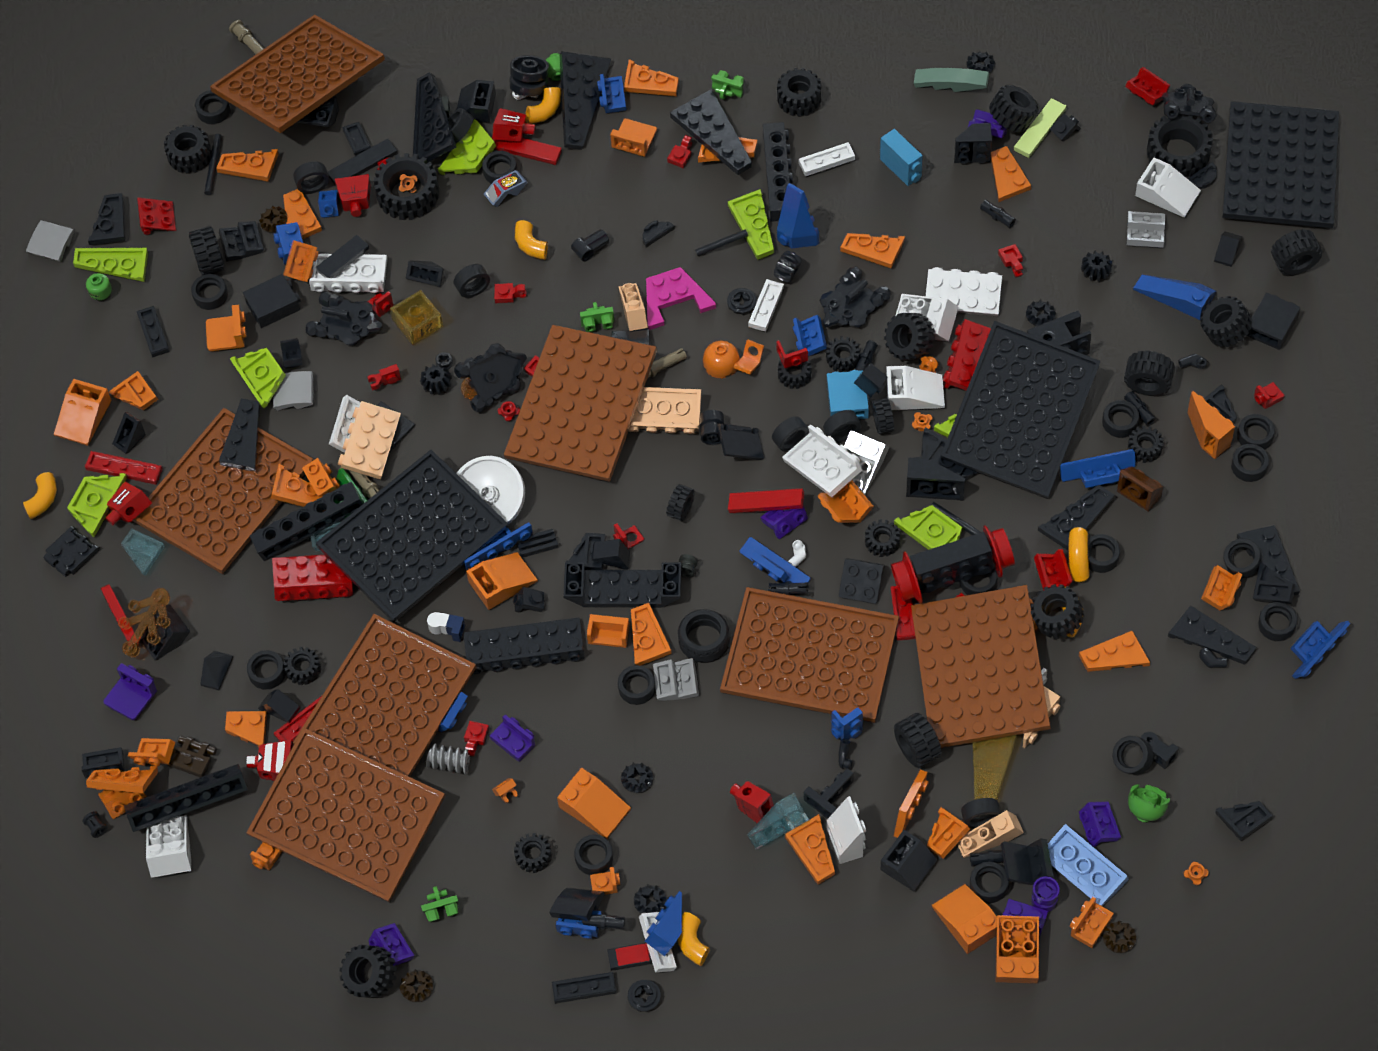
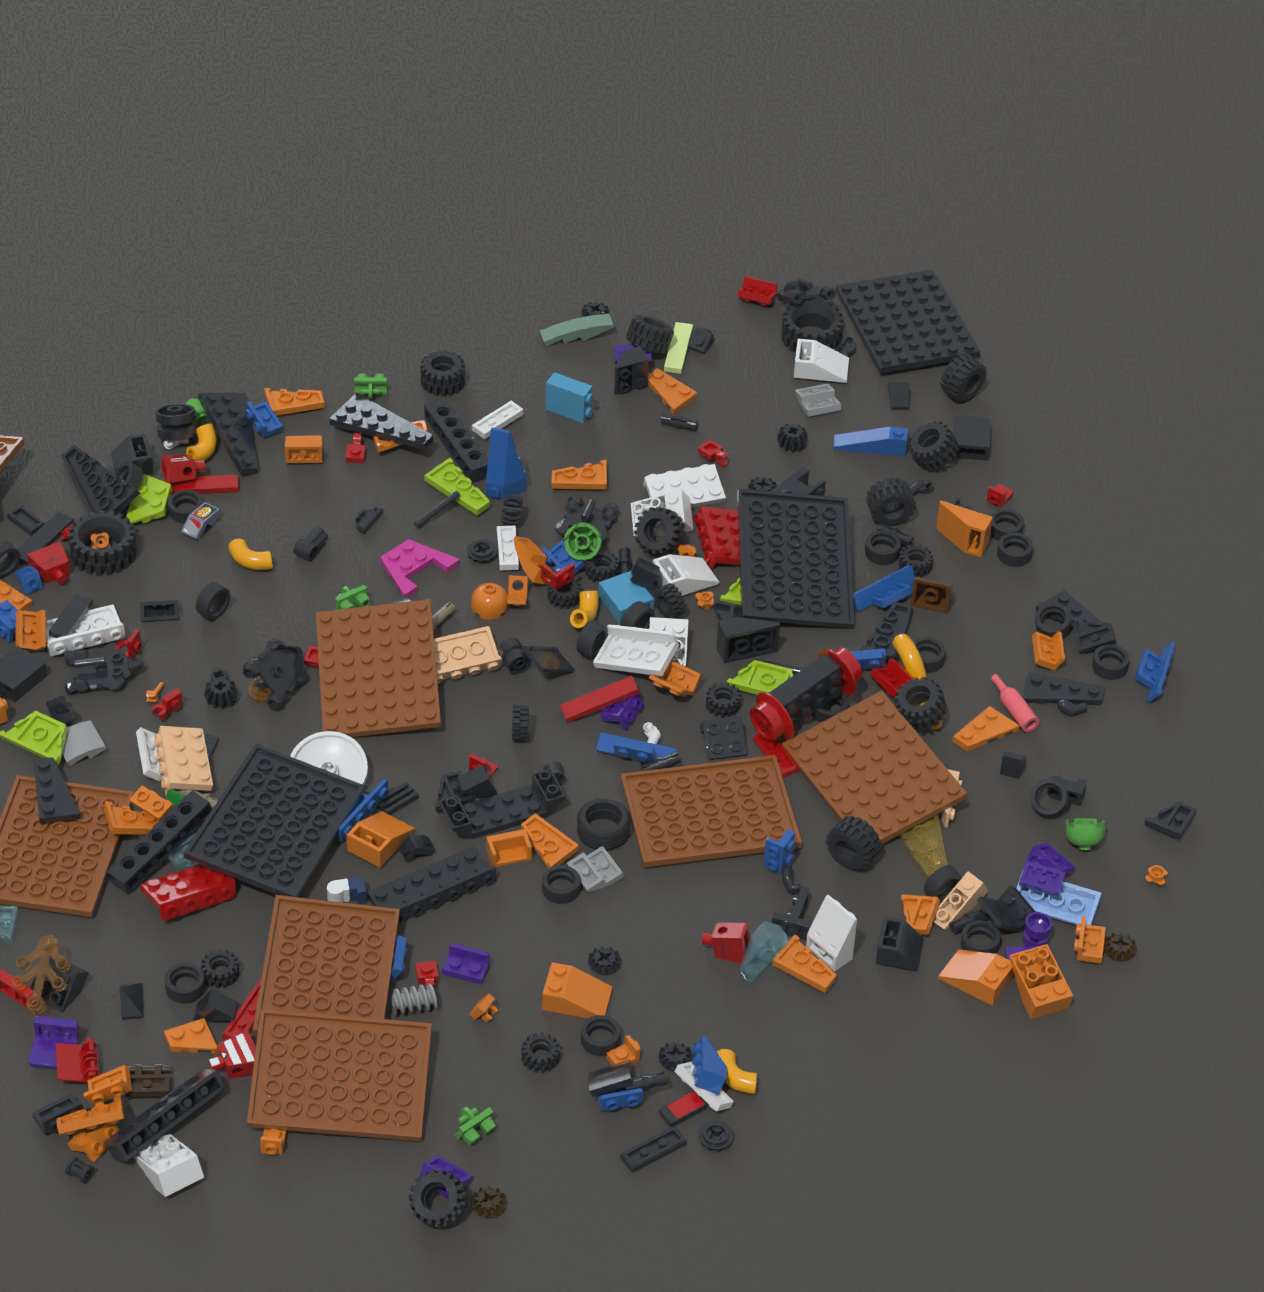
camera: 30 degrees left, 15 degrees down
clear yellow brick [390,290,443,345] -> none
red plate [494,283,527,303] -> none
red plate [498,401,520,421] -> none
light nougat slope [619,283,648,331] -> none
orange wing [894,769,929,838] -> none
none -> red hinge [55,1038,100,1083]
none -> orange hand [146,682,164,702]
none -> orange slope [513,536,551,585]
none -> bright green cylinder [564,522,602,560]
none -> light orange cylinder [570,591,599,628]
none -> blue bracket [850,649,886,669]
none -> coral piece [991,674,1040,732]
none -> black slope [1000,751,1026,779]
none -> dark purple bracket [1019,861,1066,897]

